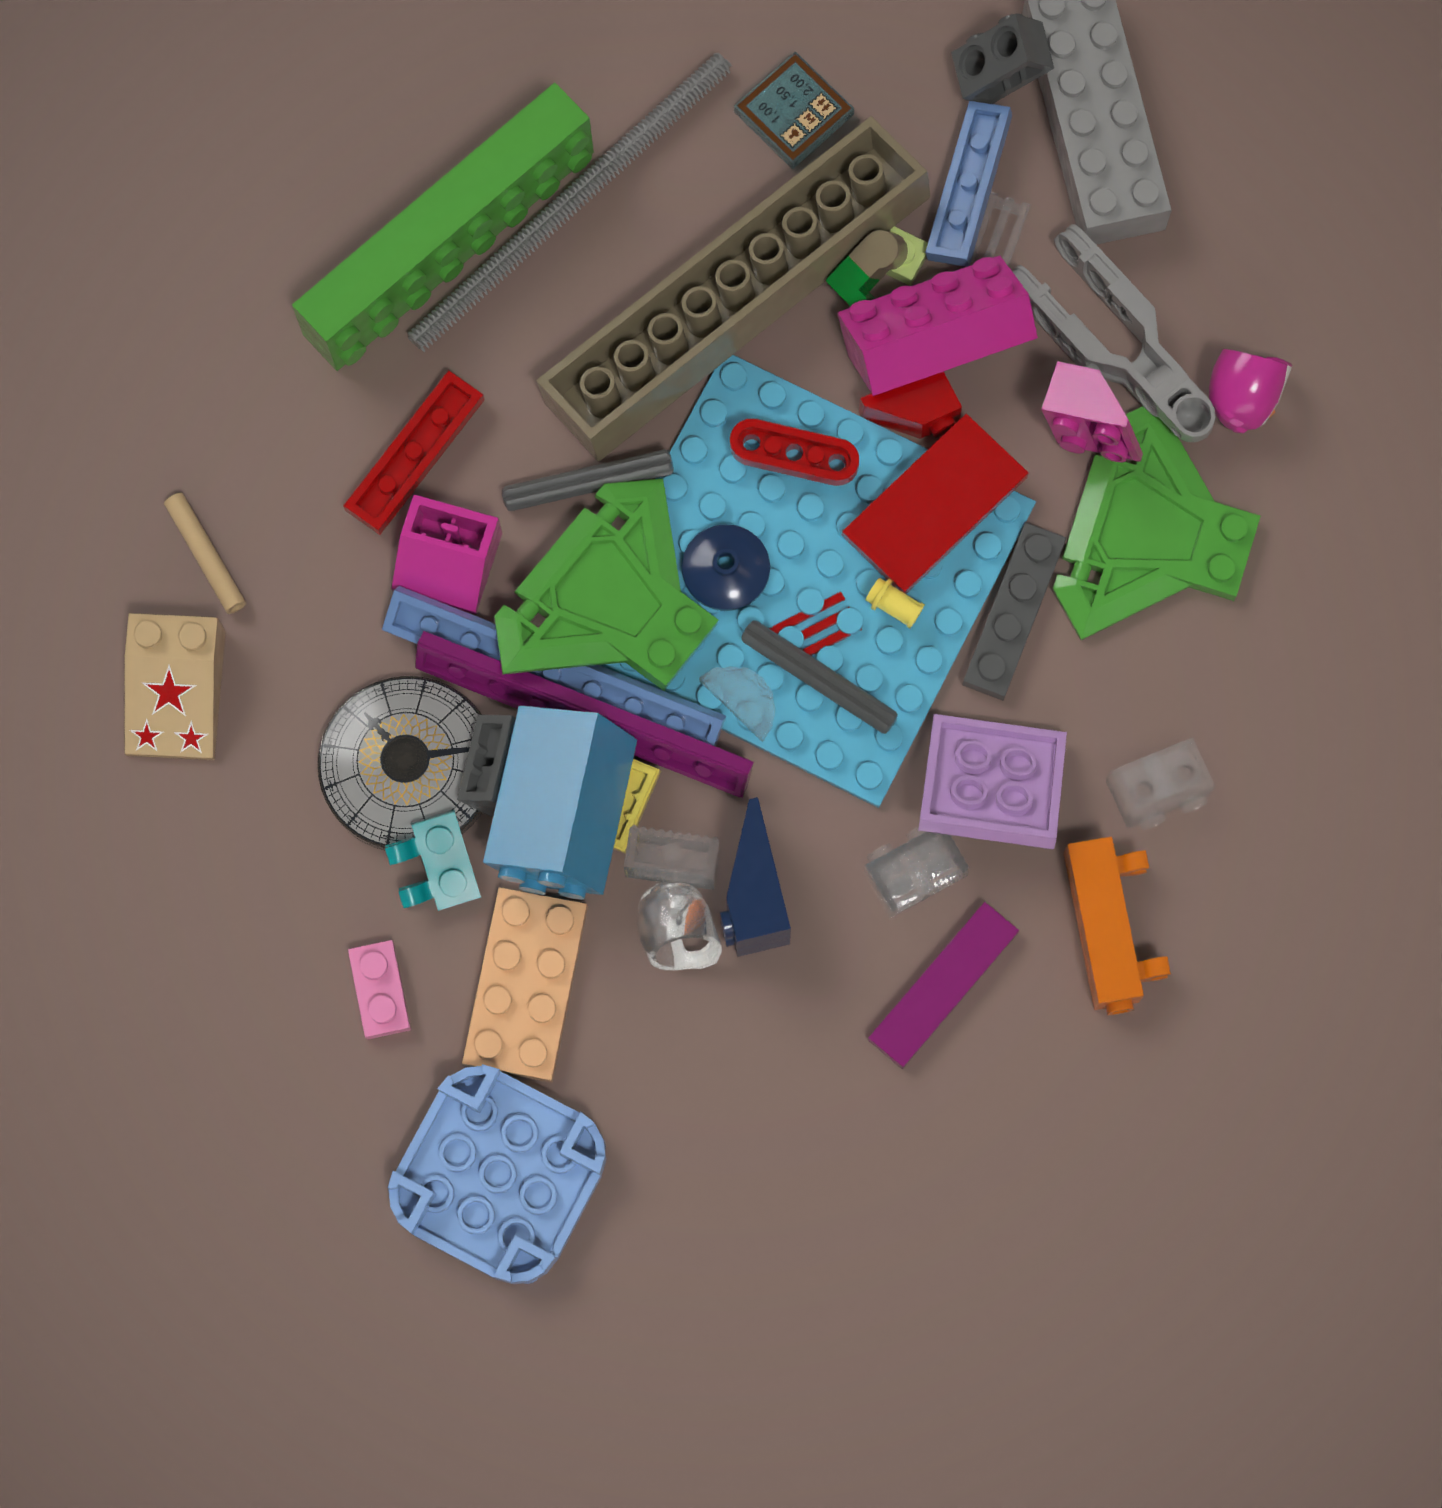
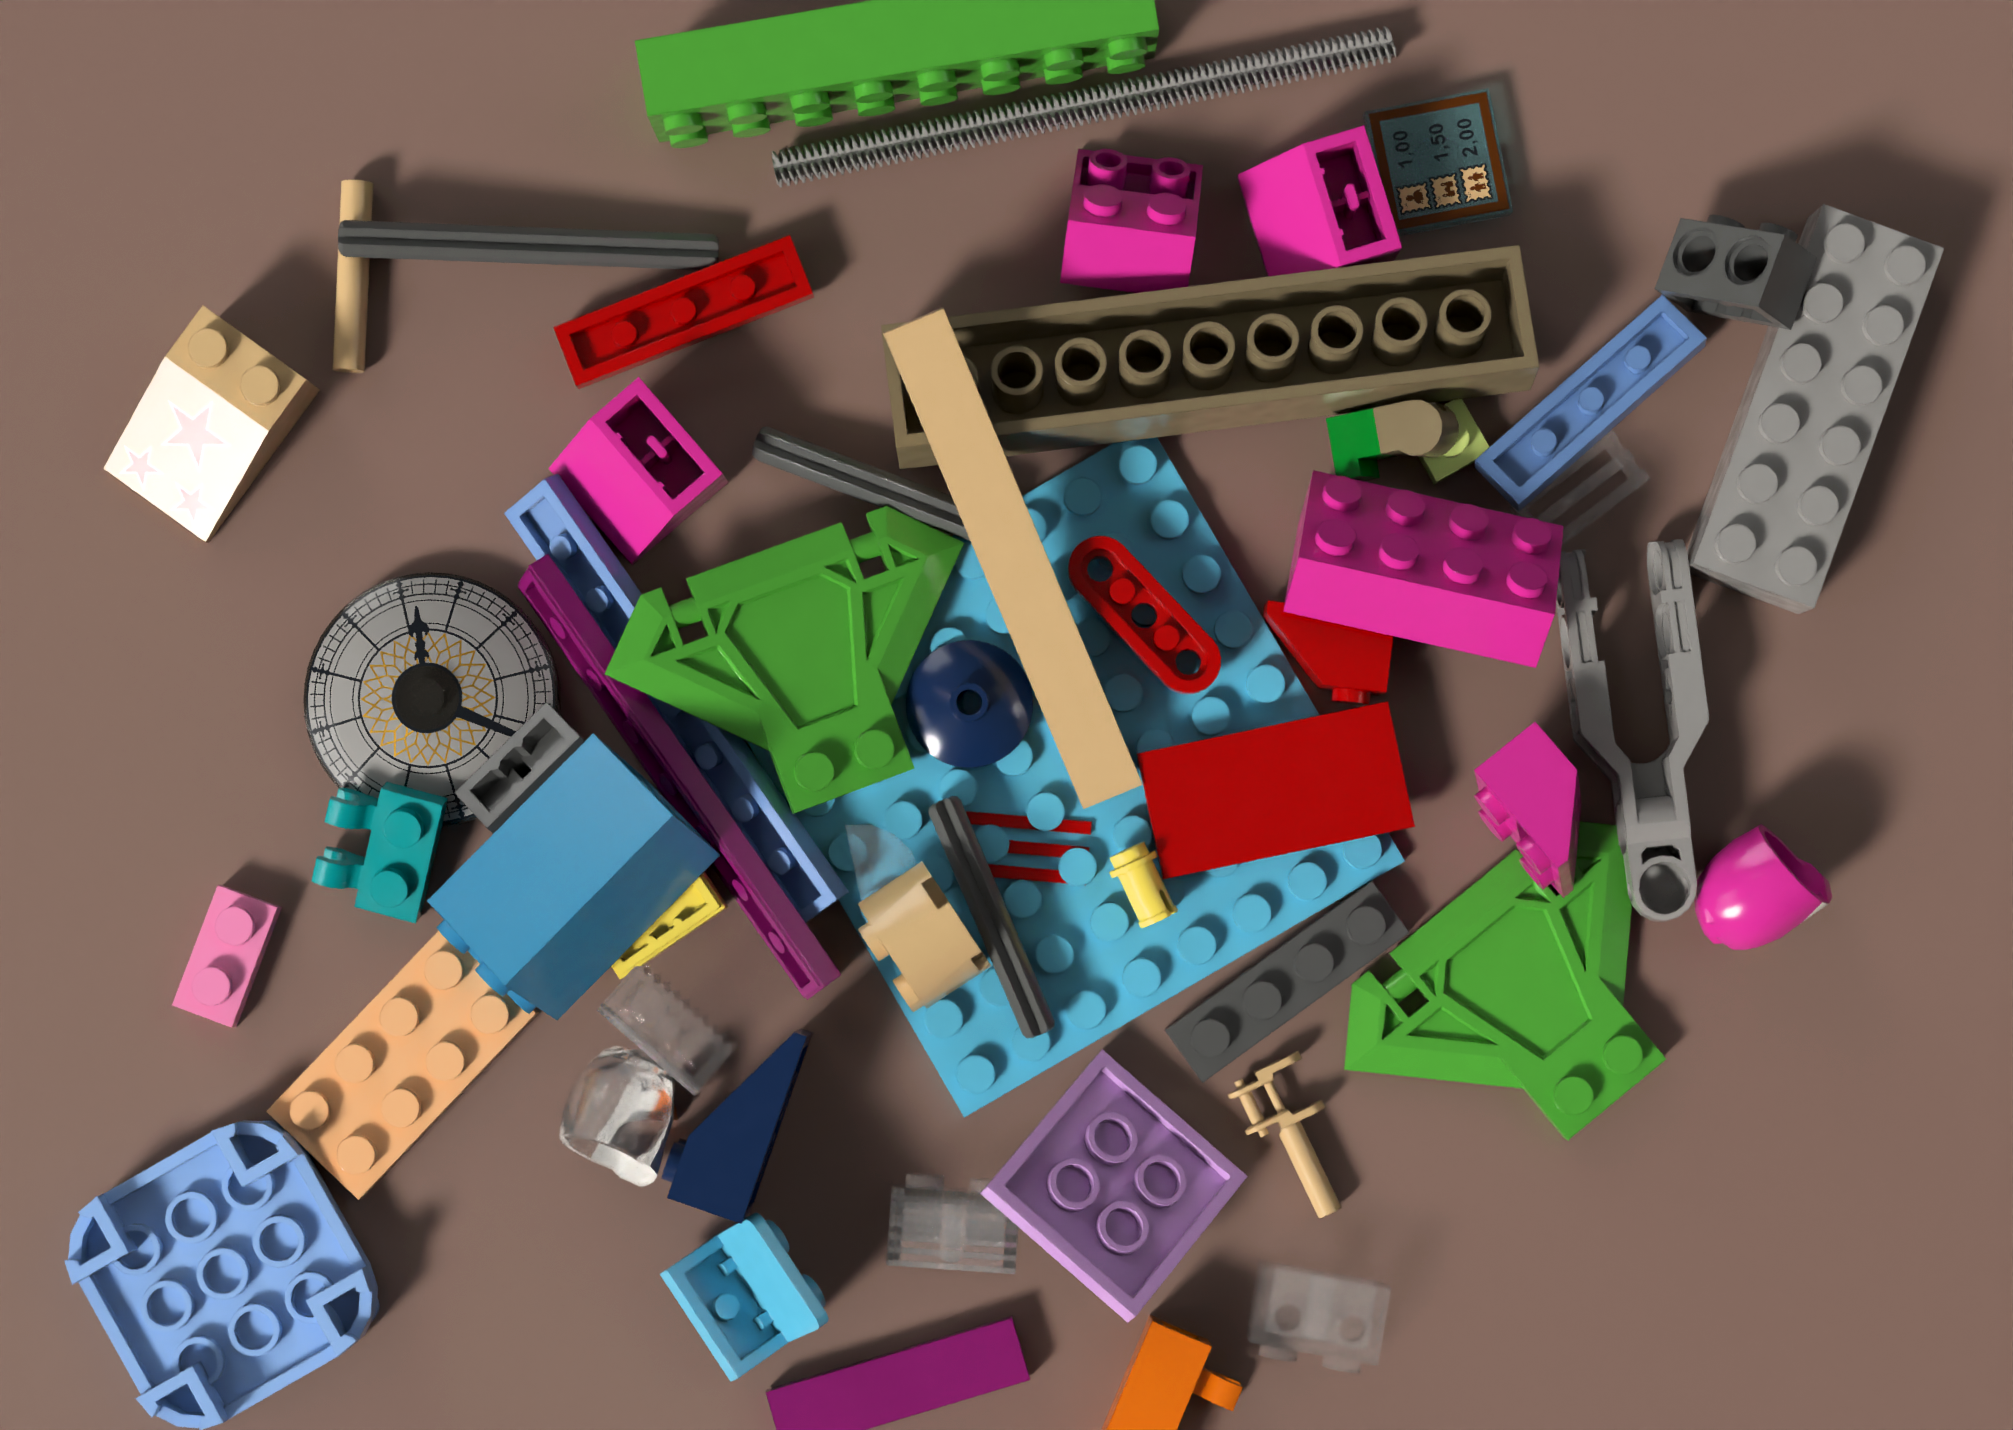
camera: 30 degrees right, 10 degrees up
none -> dark grey axle [338,220,719,270]
none -> medium azure bracket [660,1212,829,1382]
none -> tan cylinder [858,861,991,1012]
none -> tan tile [883,307,1143,809]
none -> dark pink slope [1060,149,1203,293]
none -> tan piece [1227,1051,1342,1218]
none -> dark pink slope [1237,125,1402,277]

